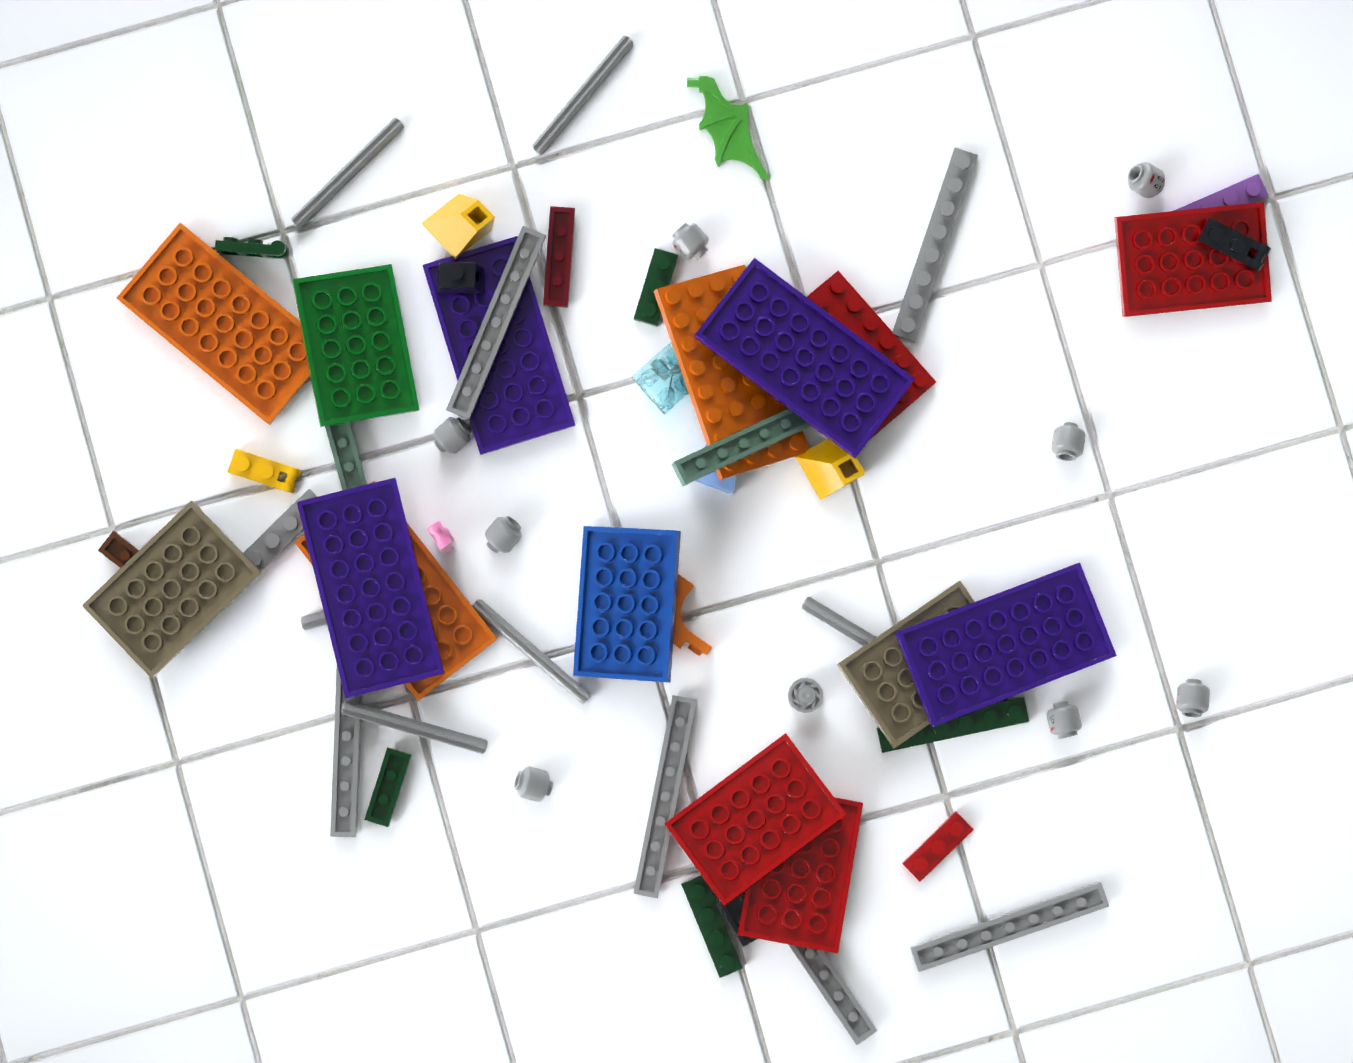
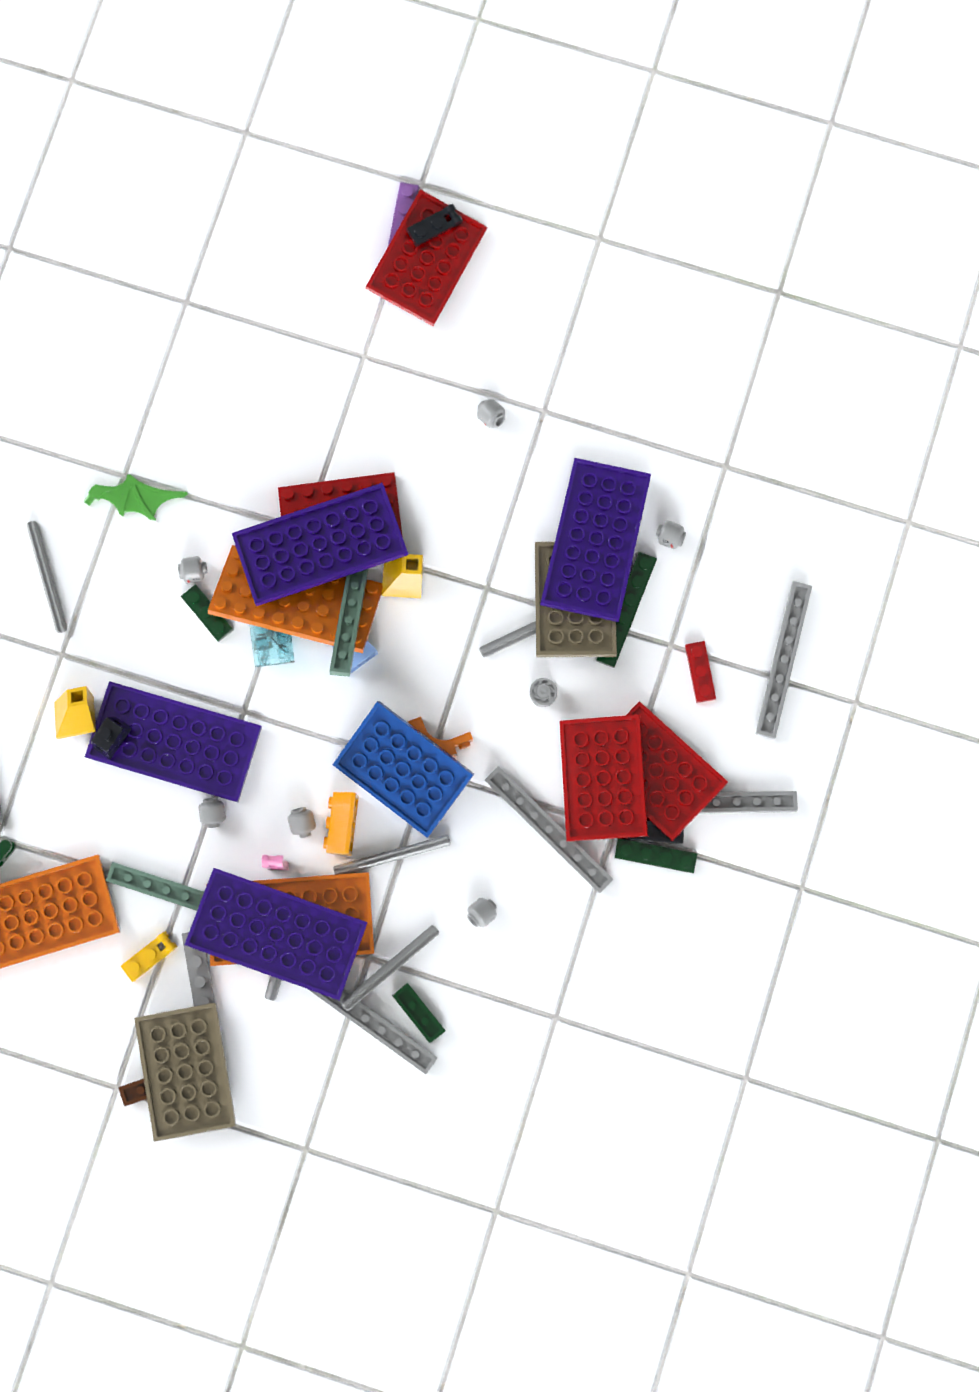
camera: 55 degrees left, 5 degrees down
green plate [292,264,420,428] -> none
light grey plate [446,226,546,420] -> none
dark red plate [543,206,575,308] -> none
light grey plate [892,147,978,343] -> none
light grey head [1128,162,1165,199] -> none
light grey head [1176,679,1210,717] -> none
none -> light orange slope [323,792,359,856]

